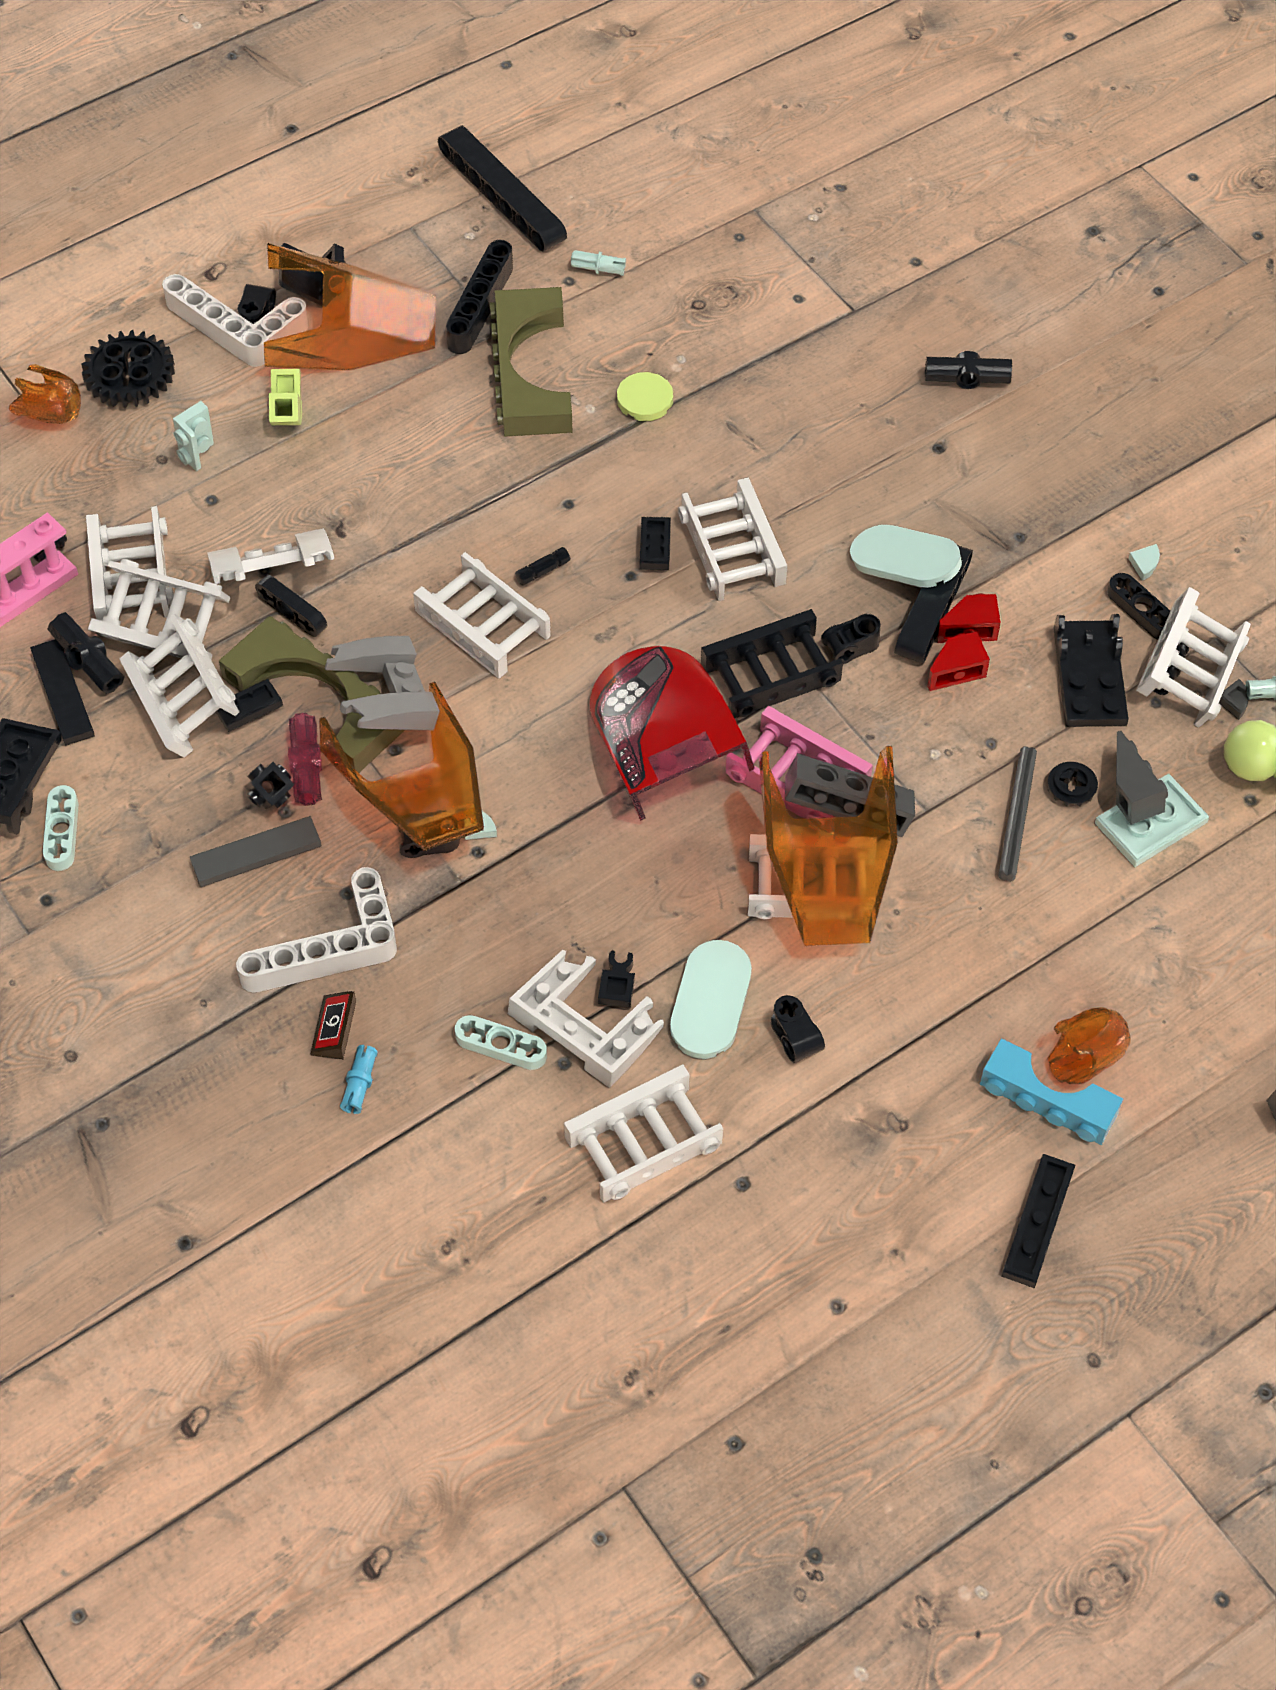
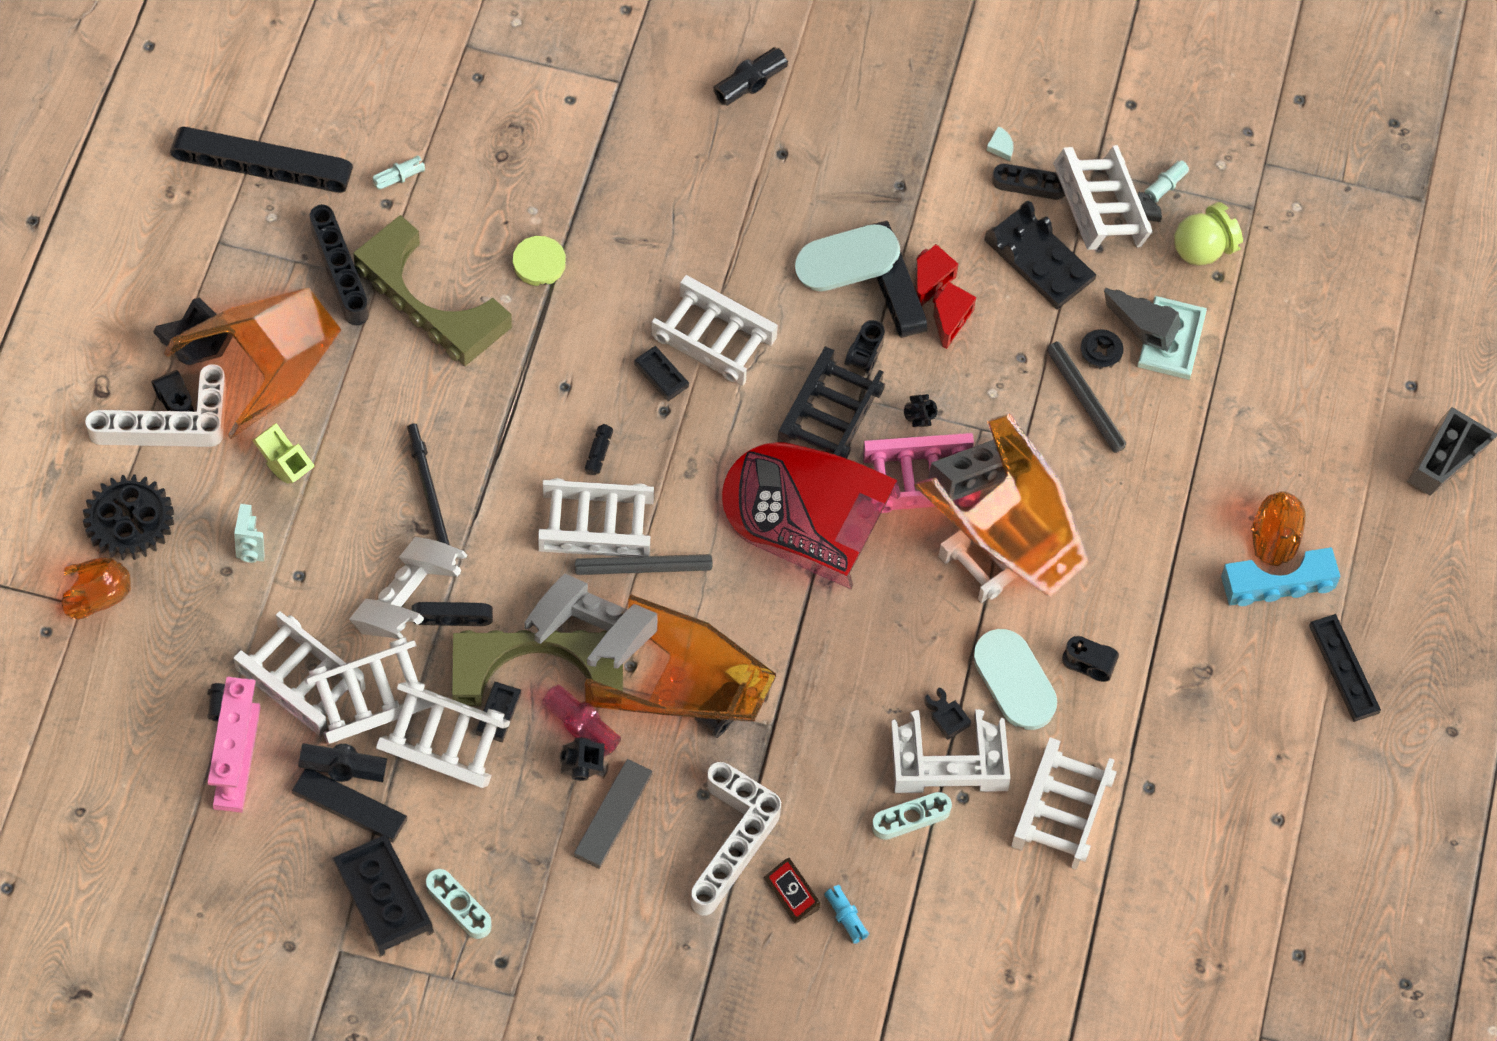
camera: 45 degrees left, 5 degrees up
none -> black bar [407,423,450,545]
none -> dark grey axle [575,554,713,575]
none -> black gear [904,394,938,427]

